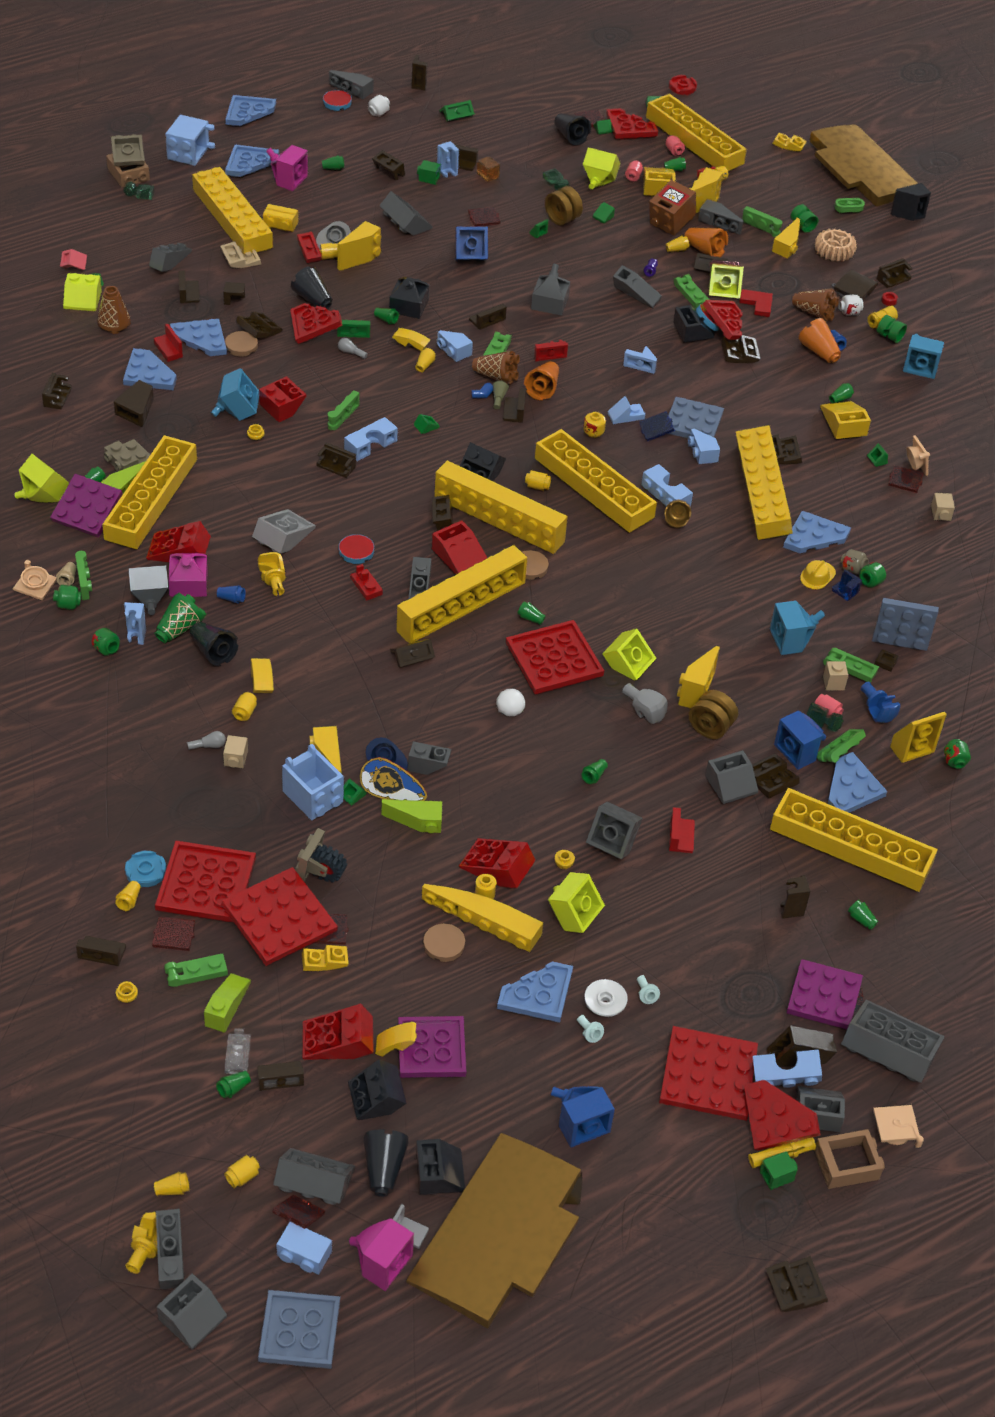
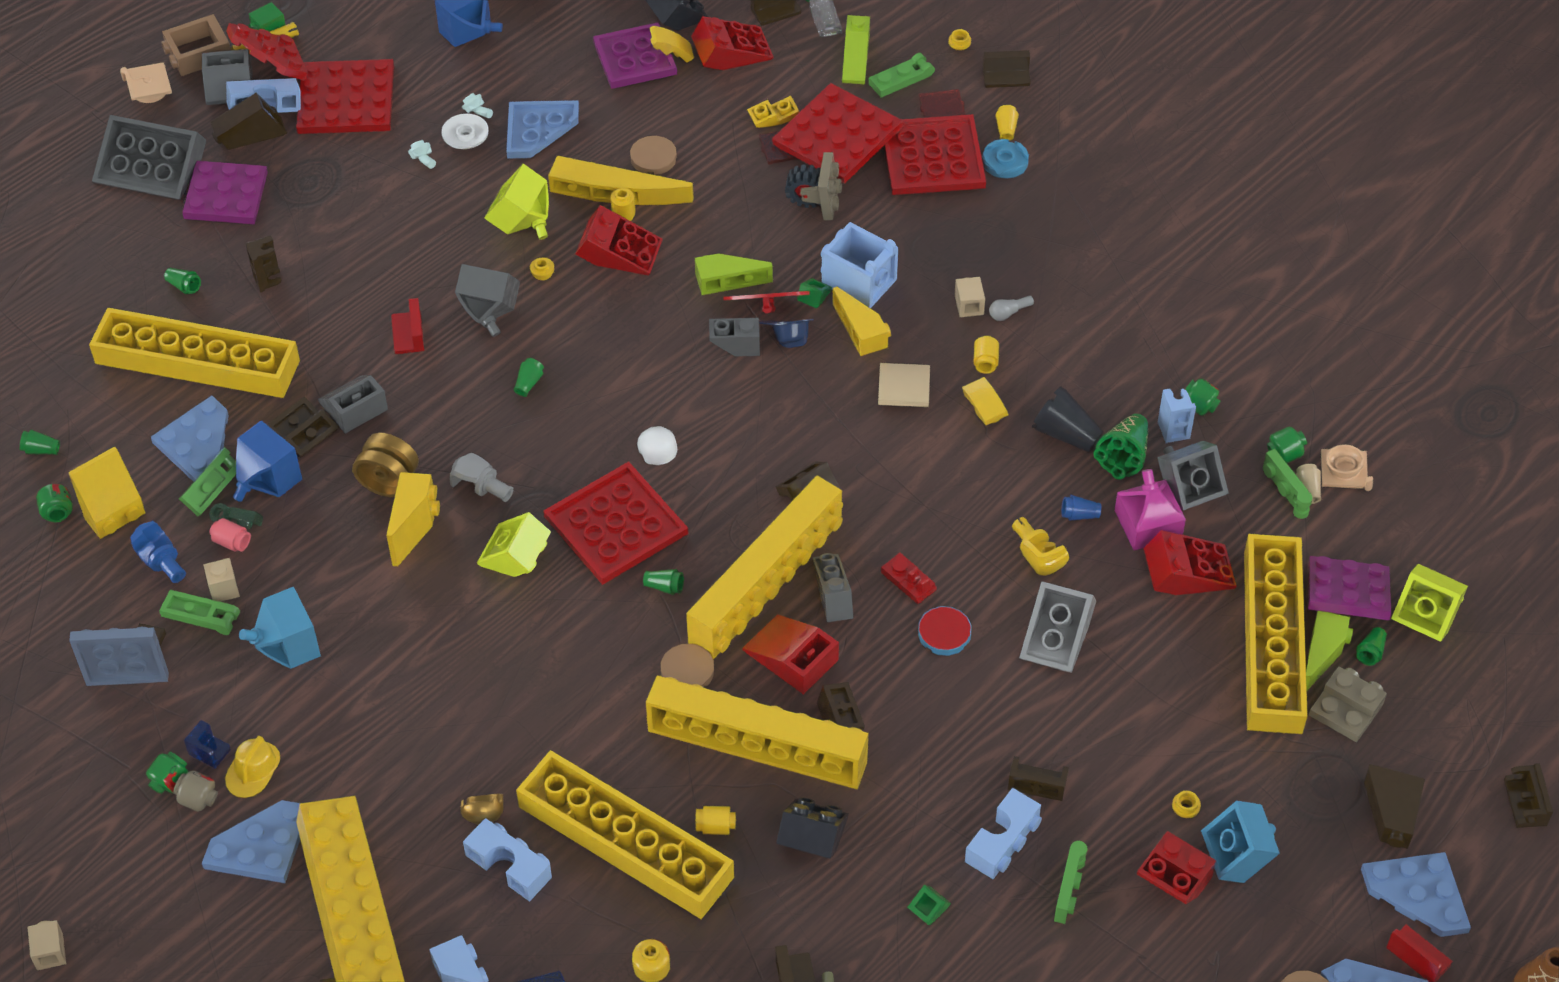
camera: 170 degrees right, 5 degrees up
none -> green cone [20,429,60,455]
none -> tan slope [878,363,930,407]

